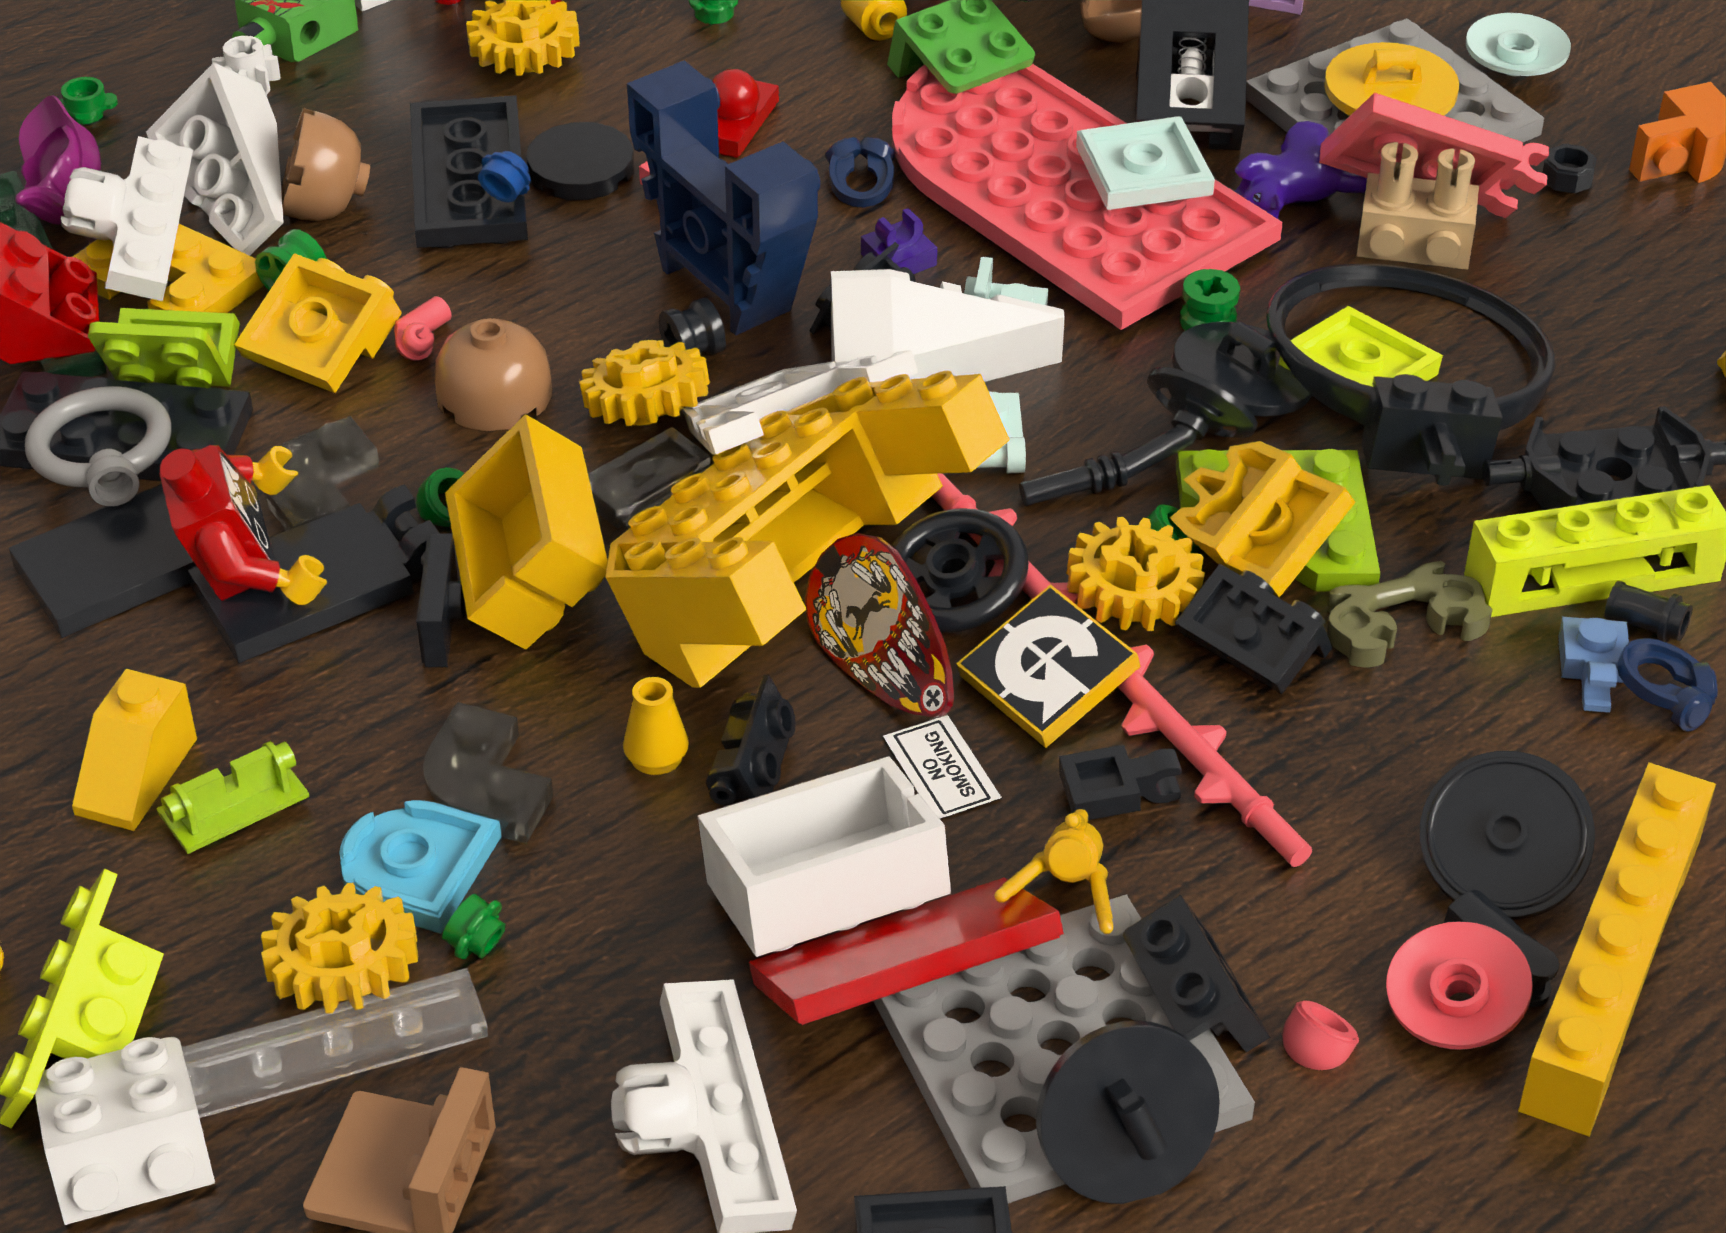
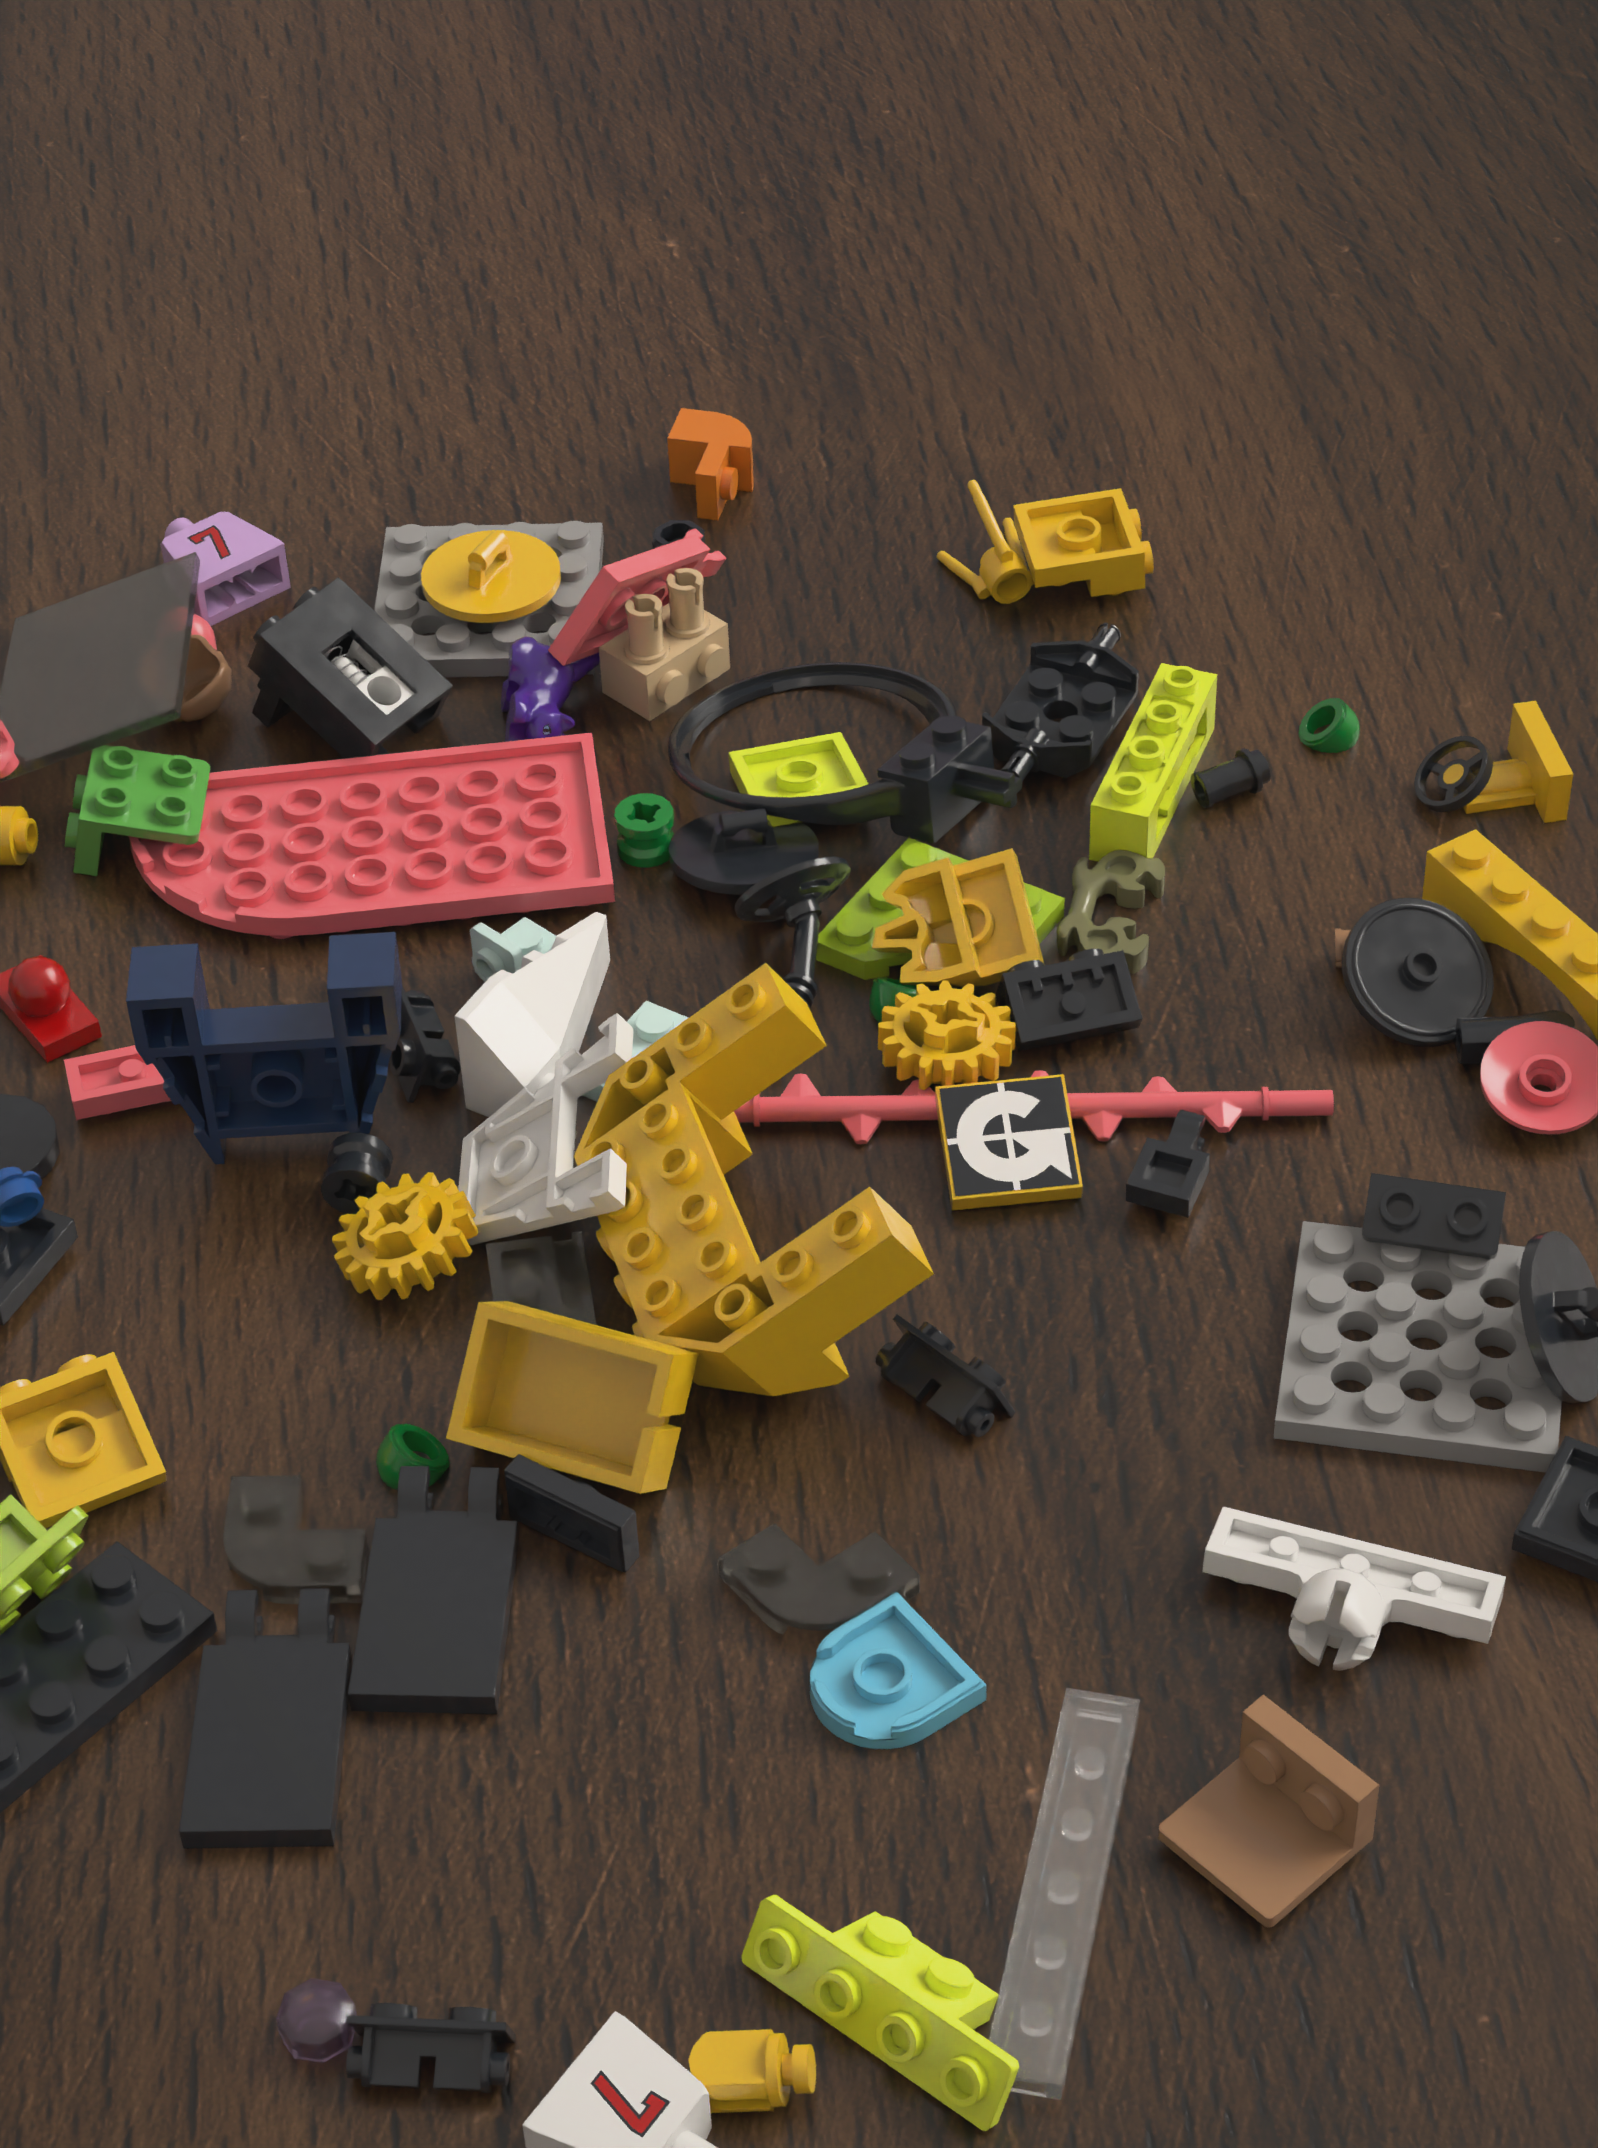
camera: 55 degrees left, 0 degrees up
light grey piece [25,386,171,506] -> none
white bracket [35,1037,215,1225] -> none
yellow slope [72,669,197,831] -> none
lime hinge [157,741,309,854] -> none
red torso [159,445,327,605] -> none
yellow gear [261,883,418,1013] -> none
coral arm [394,296,451,361] -> none
medium nougat cylinder [435,318,552,431] -> none
green plate [442,894,506,960] -> none
yellow cone [623,677,689,775] -> none
white piece [698,756,951,957] -> none
red tile [749,877,1064,1025] -> none
shield [805,533,954,718] -> none
dark blue piece [825,137,896,208] -> none
white sticker [883,715,1002,819] -> none
black plate [891,508,1029,633] -> none
yellow plant [994,809,1114,934] -> none
light aqua plate [1076,116,1215,210] -> none
coral piece [1282,1000,1359,1070] -> none
light aqua dish [1466,13,1571,76] -> none
medium blue plate [1558,617,1629,713] -> none
dark blue piece [1617,638,1718,732] -> none

